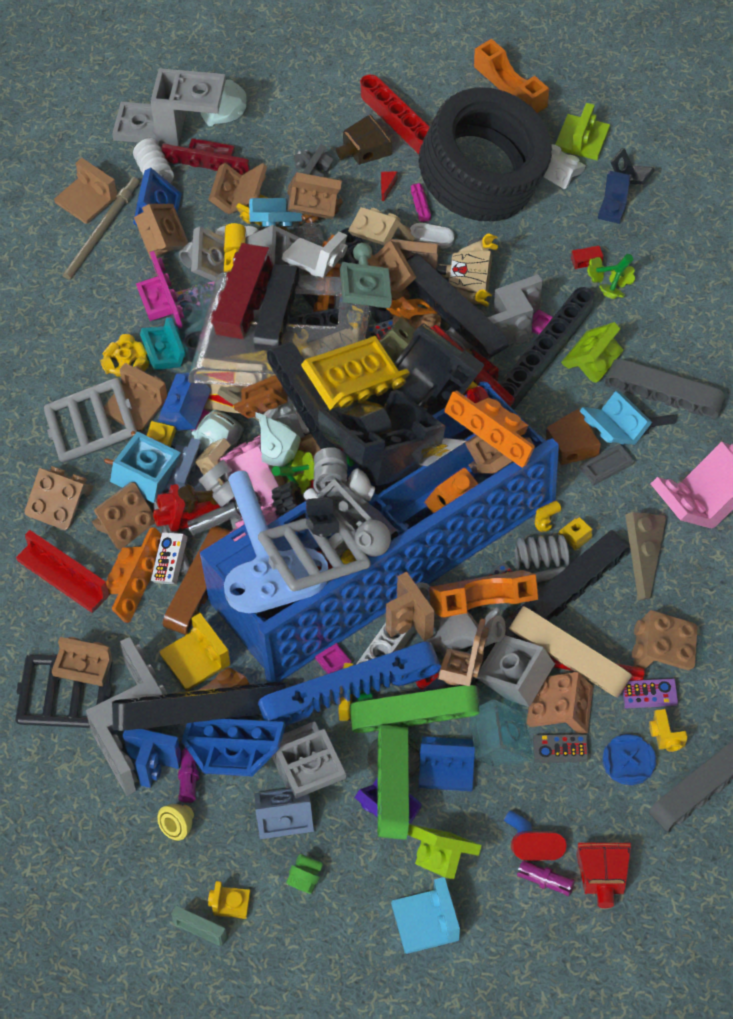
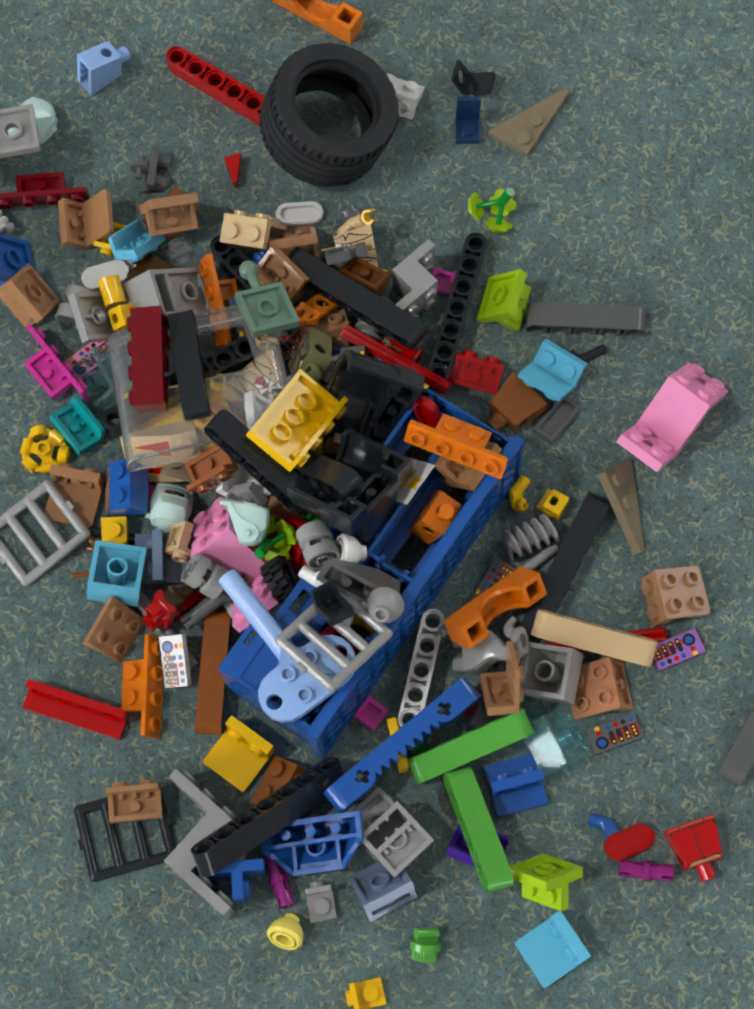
camera: 20 degrees left, 15 degrees up
medium nougat bracket [25,466,94,530] -> none
white bracket [282,232,347,278] -> none
dark brown torso [336,114,392,165] -> none
medium nougat bracket [386,572,434,641] -> none
dark pink axle [411,183,431,222] -> none
lime bracket [555,103,610,160] -> none
red piece [571,245,603,269] -> none
blue tile [602,734,656,785] -> none
yellow bracket [649,709,687,752] -> none
none -> light blue torso [77,42,130,96]
none -> light grey bracket [305,881,337,923]
none -> dark grey plate [325,242,368,267]
none -> reddish brown slope [339,257,392,297]
none -> red bracket [449,349,505,395]
none -> dark tan wing [488,89,569,157]

